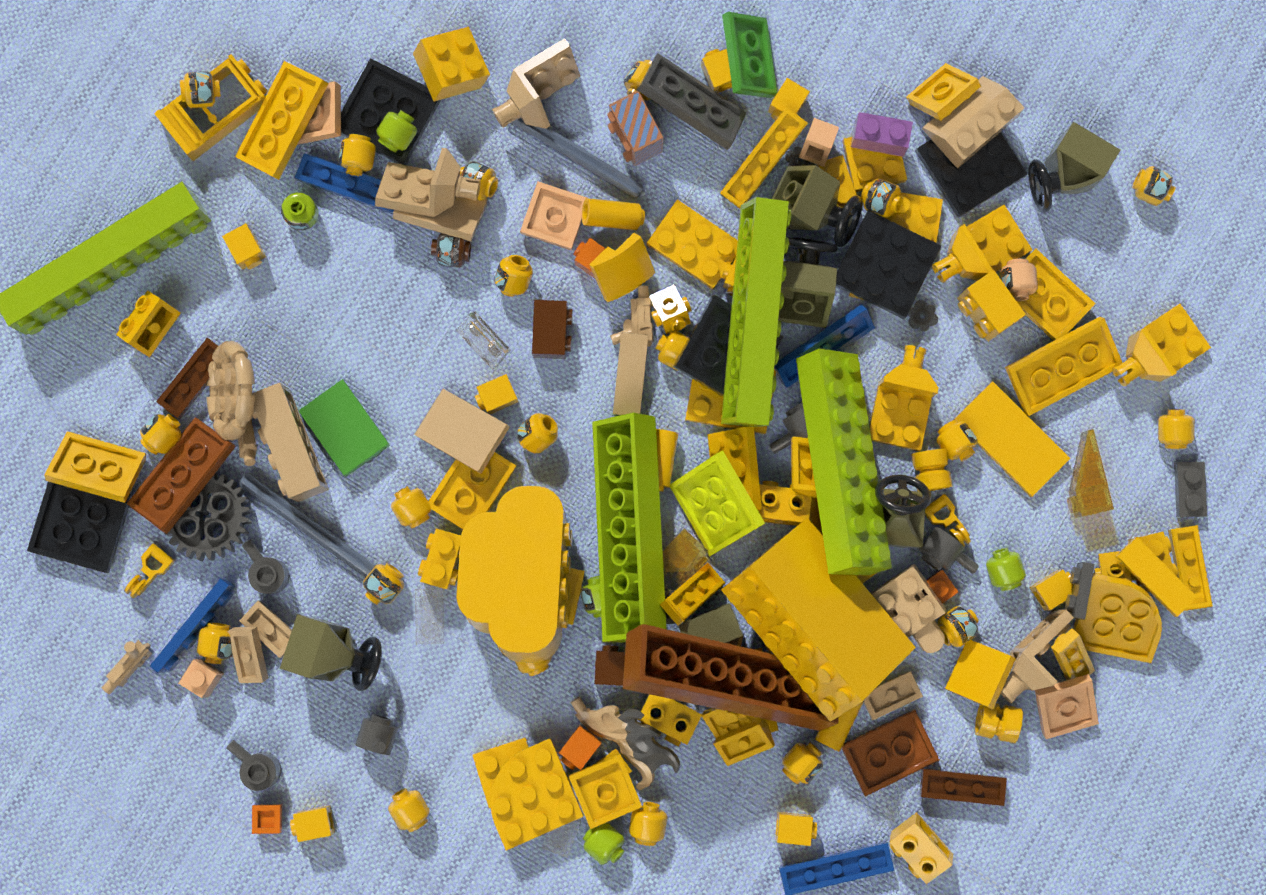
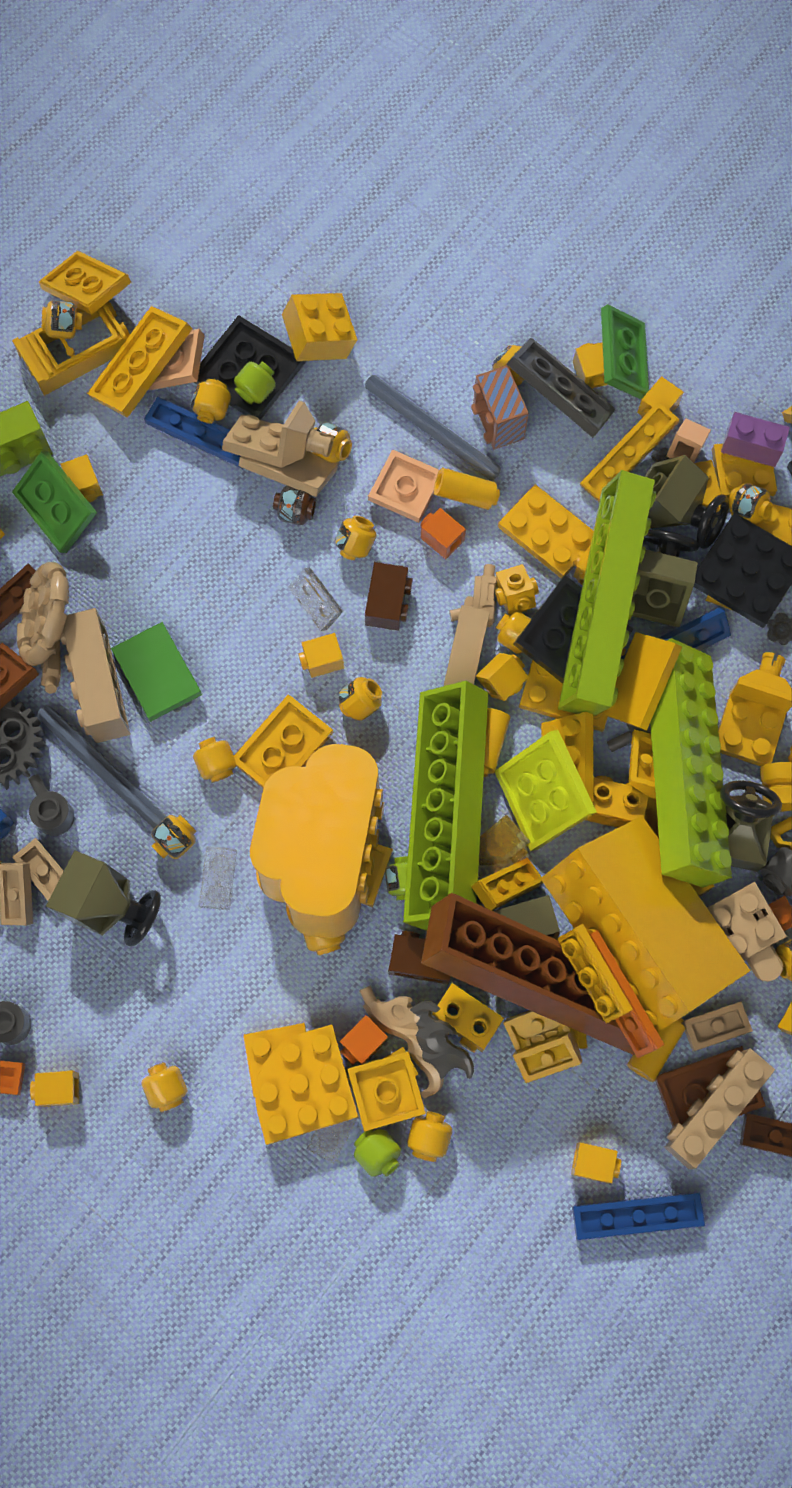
camera: 10 degrees right, 10 degrees down
lime head [281,192,319,231] -> none
dark grey piece [355,714,398,755] -> none
tan tile [414,389,510,474] -> none
yellow brick [418,528,461,590] -> none
tan plate [492,39,580,129] -> none
yellow slope [589,233,656,302] -> none
yellow head [782,742,823,784] -> none
yellow brick [889,812,953,884] -> none
none -> bright green tile [12,451,97,553]
none -> yellow tile [38,251,131,315]
none -> yellow brick [475,653,529,701]
none -> yellow tile [557,924,633,1023]
none -> orange tile [590,930,665,1058]
none -> yellow tile [601,632,682,731]
none -> tan brick [664,1048,775,1169]

